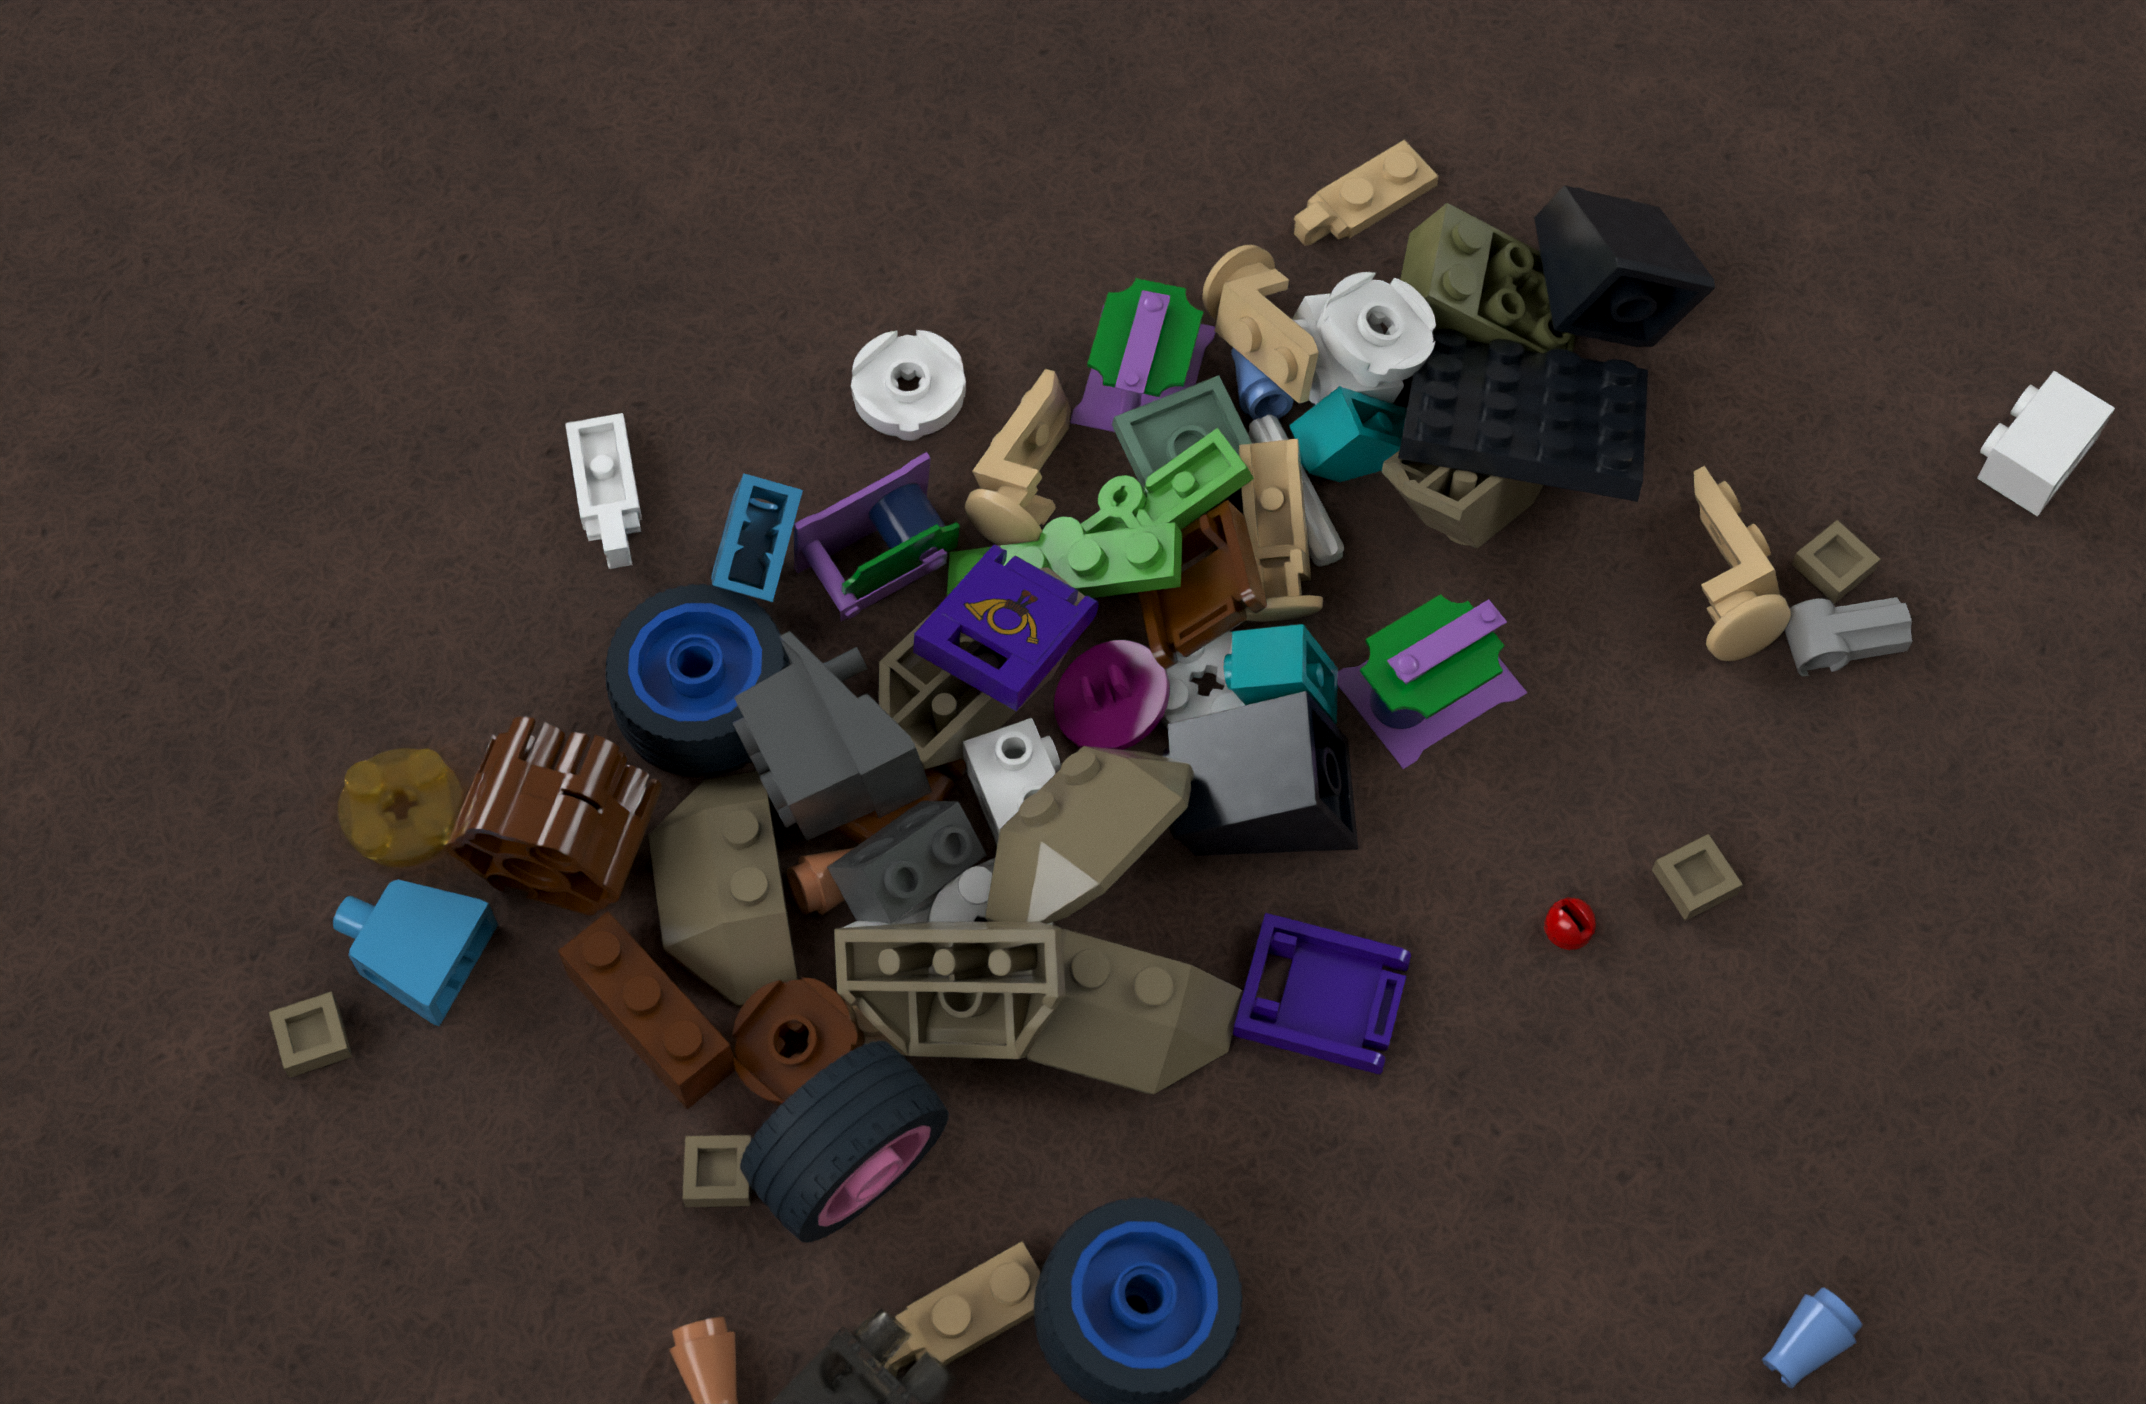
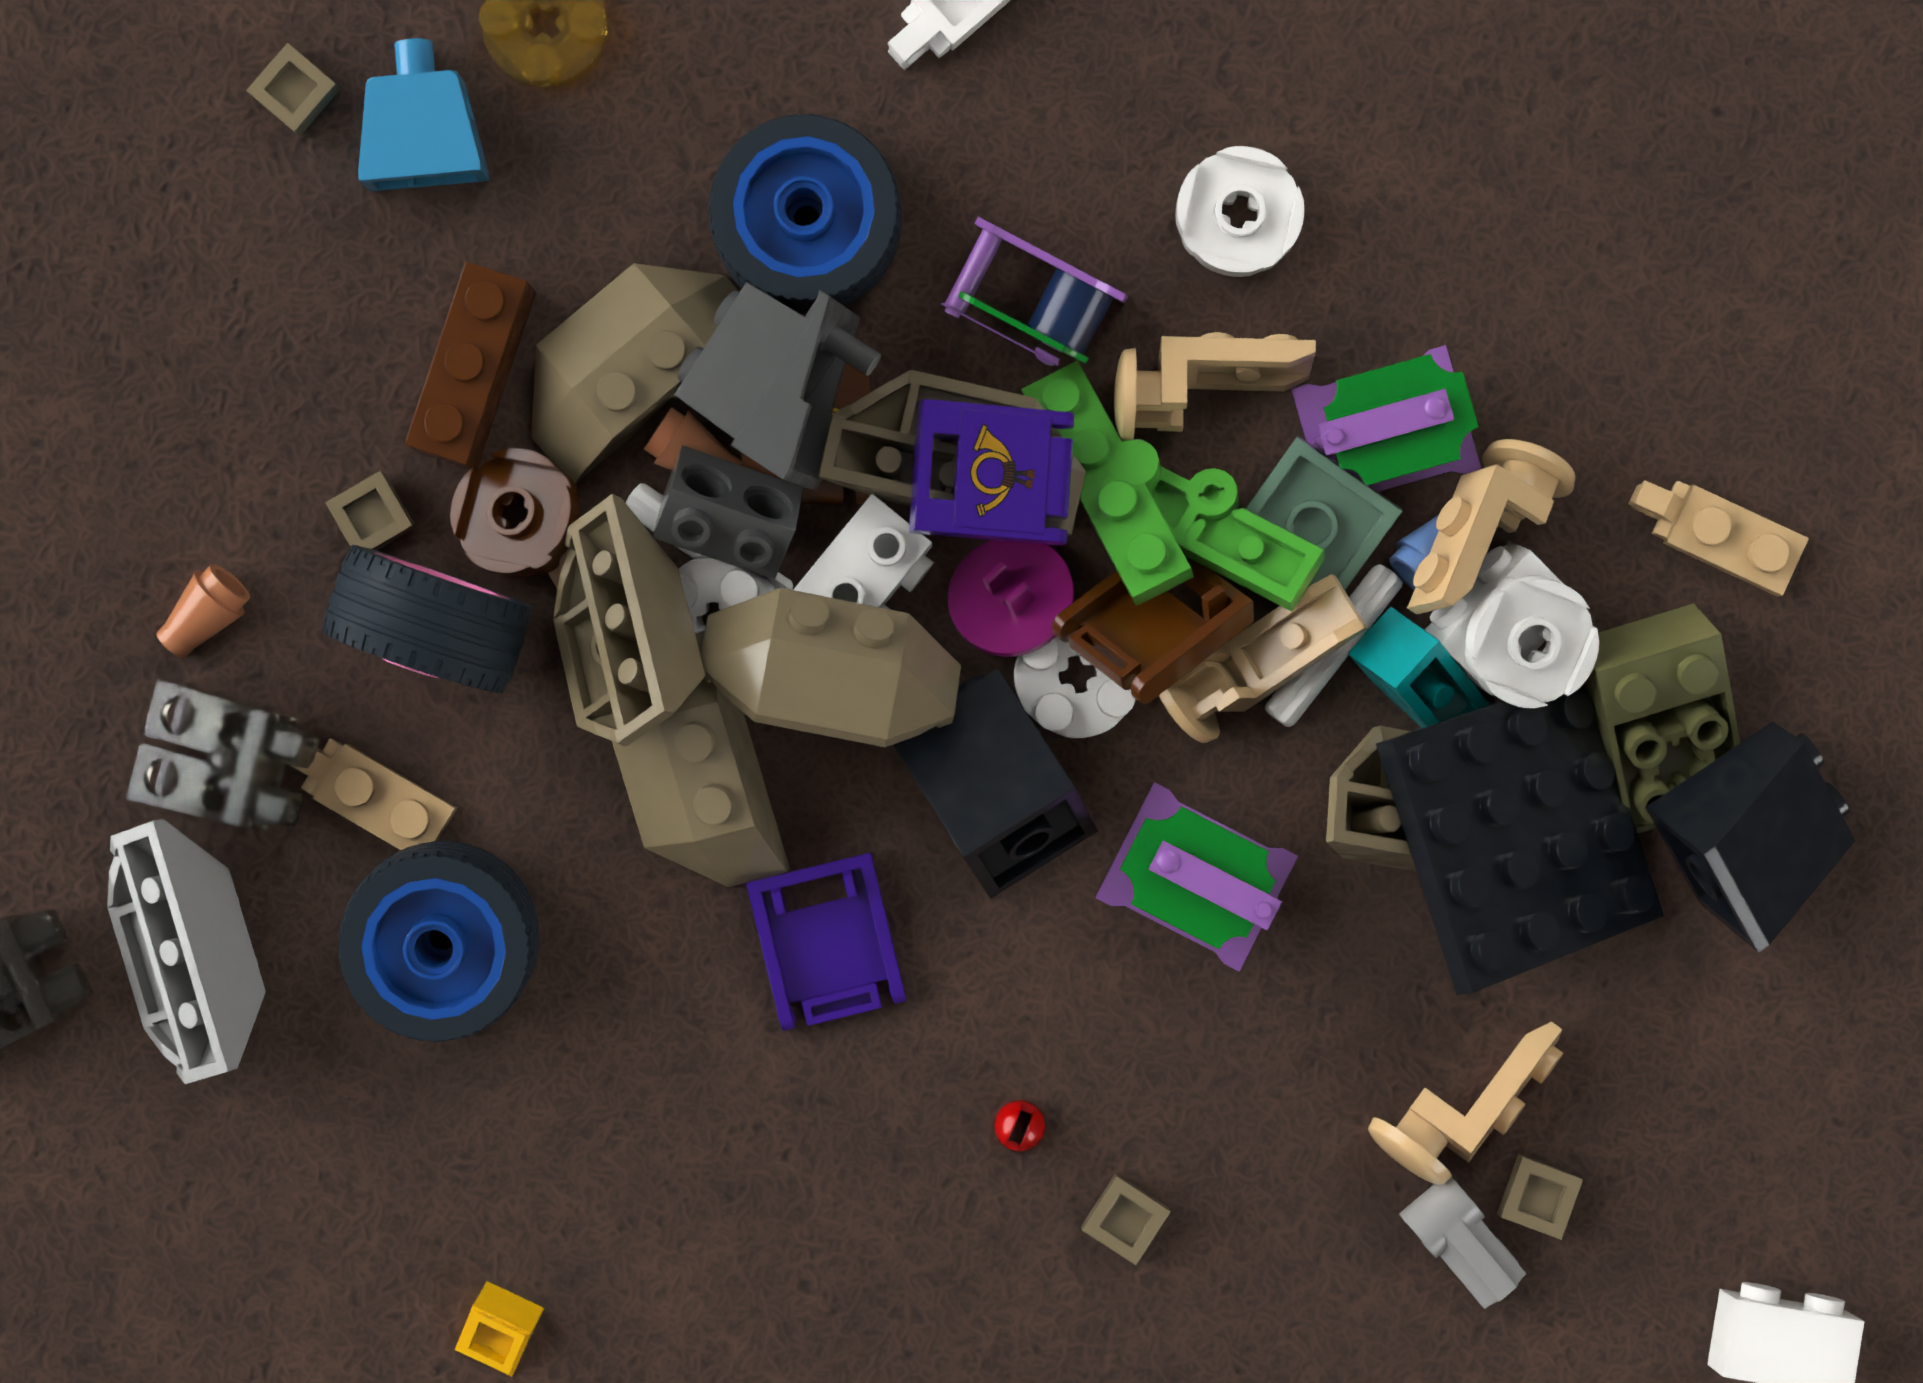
camera: 60 degrees right, 25 degrees up
reddish brown piece [445,716,662,916] -> none
dark azure torso [711,473,803,602] -> none
teal slope [1224,624,1338,724] -> none

